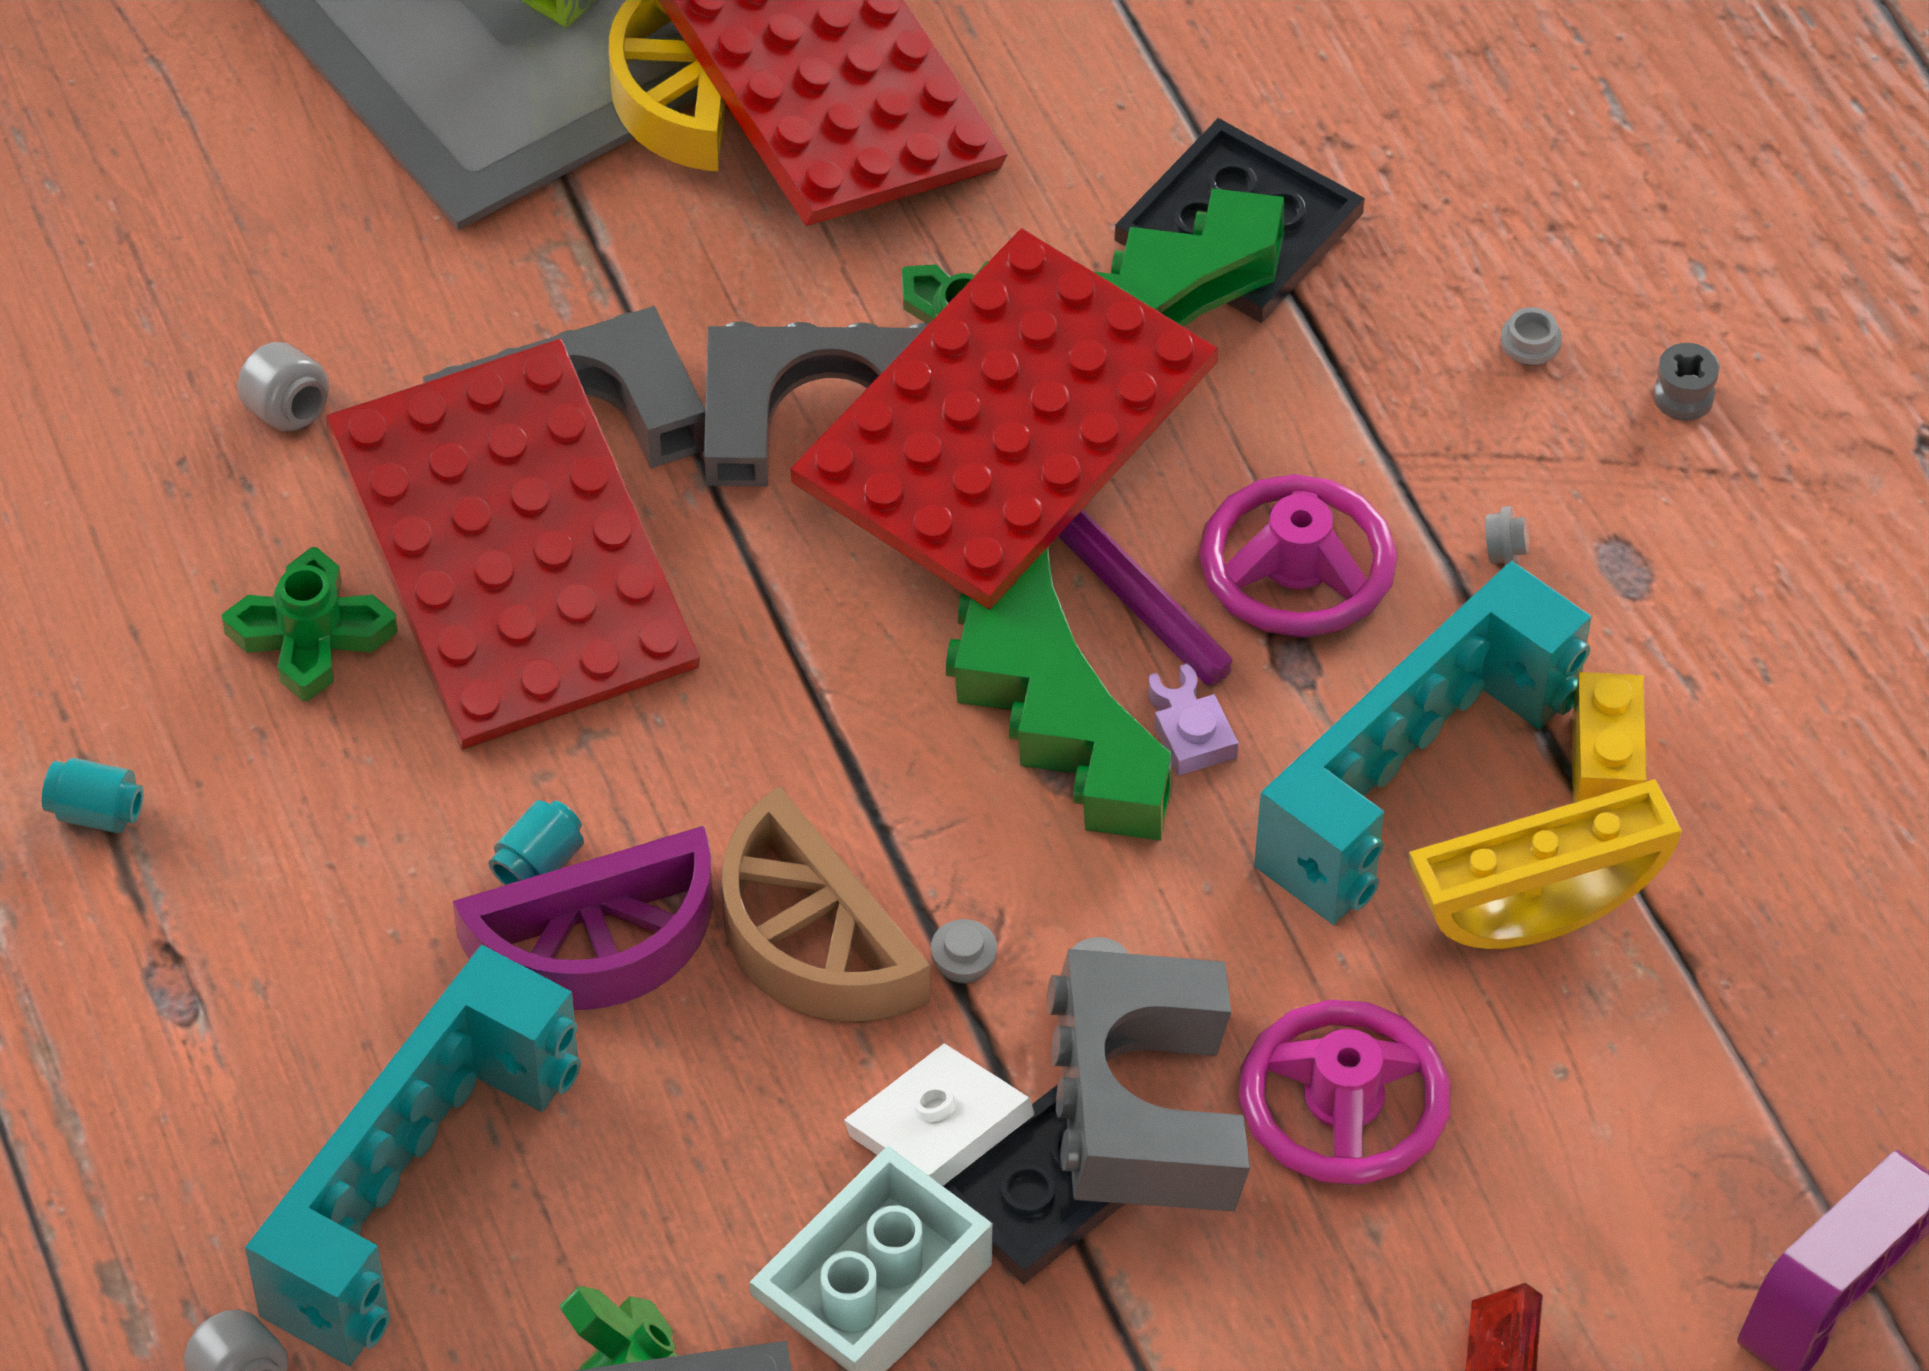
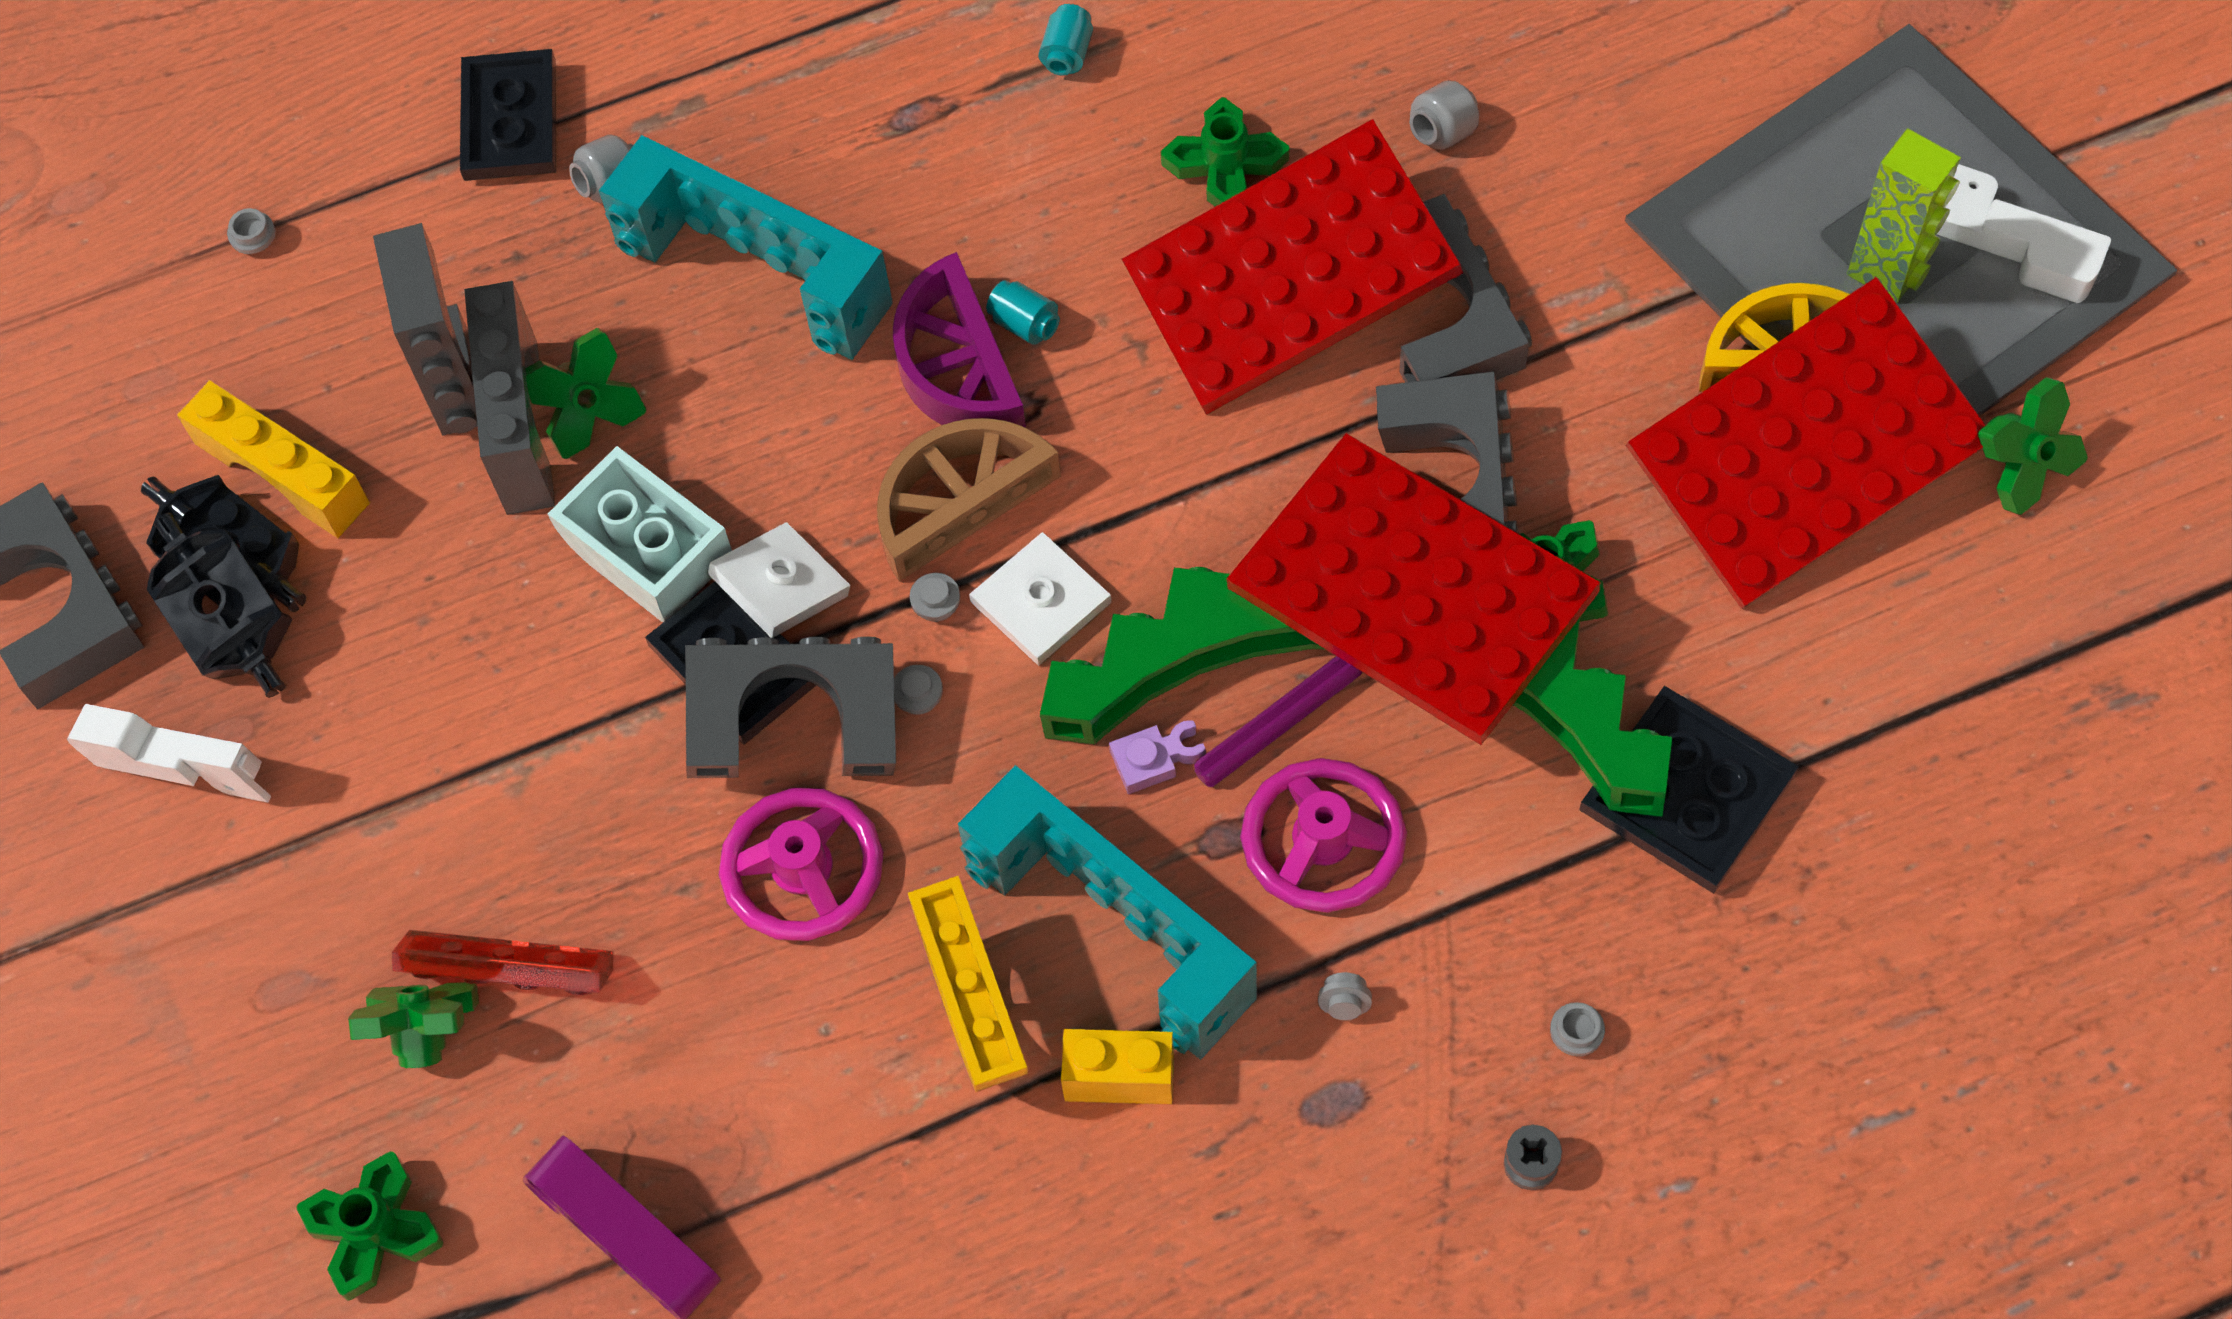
camera: 95 degrees right, 10 degrees up
none -> white plate [969,532,1112,666]

